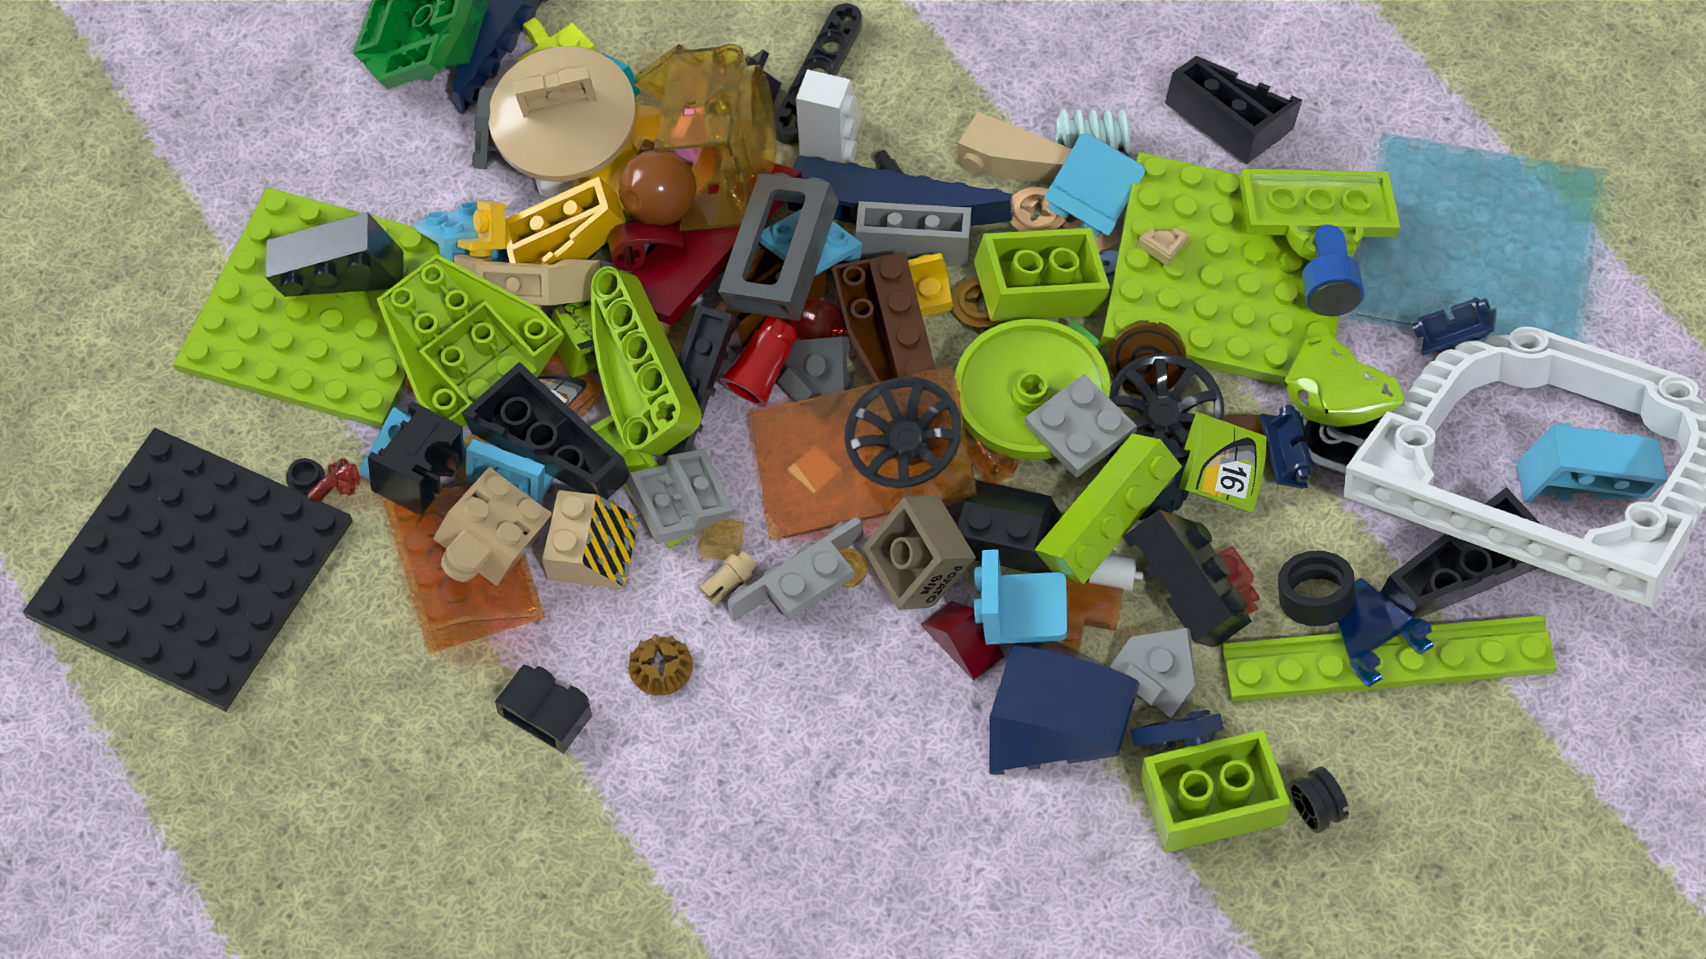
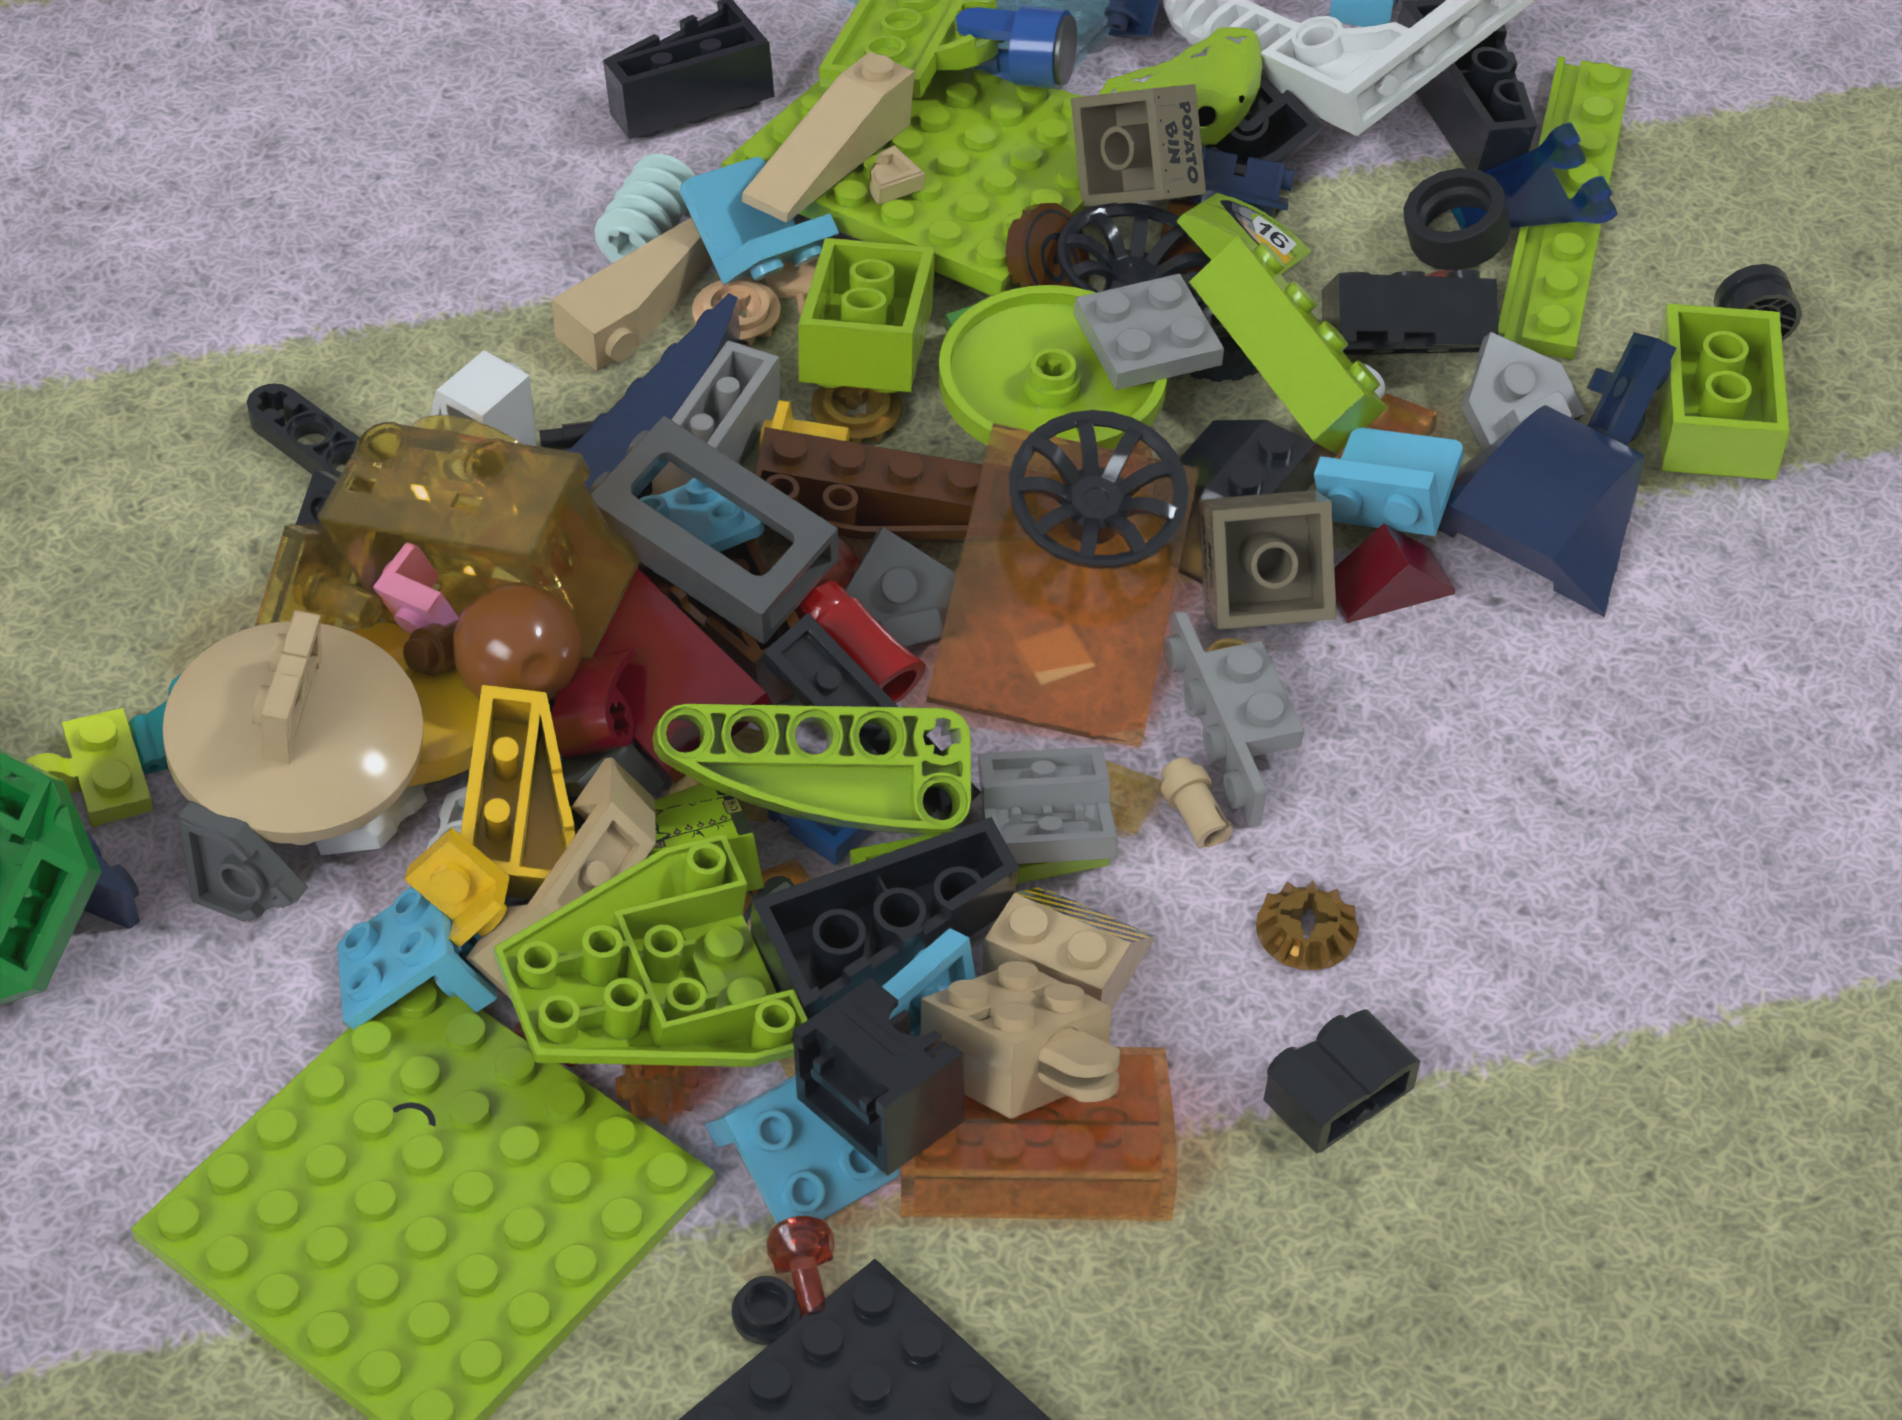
camera: 75 degrees left, 10 degrees down
black wedge [265,212,404,297] -> none
none -> tan slope [742,51,915,223]
none -> dark tan brick [1071,84,1206,207]

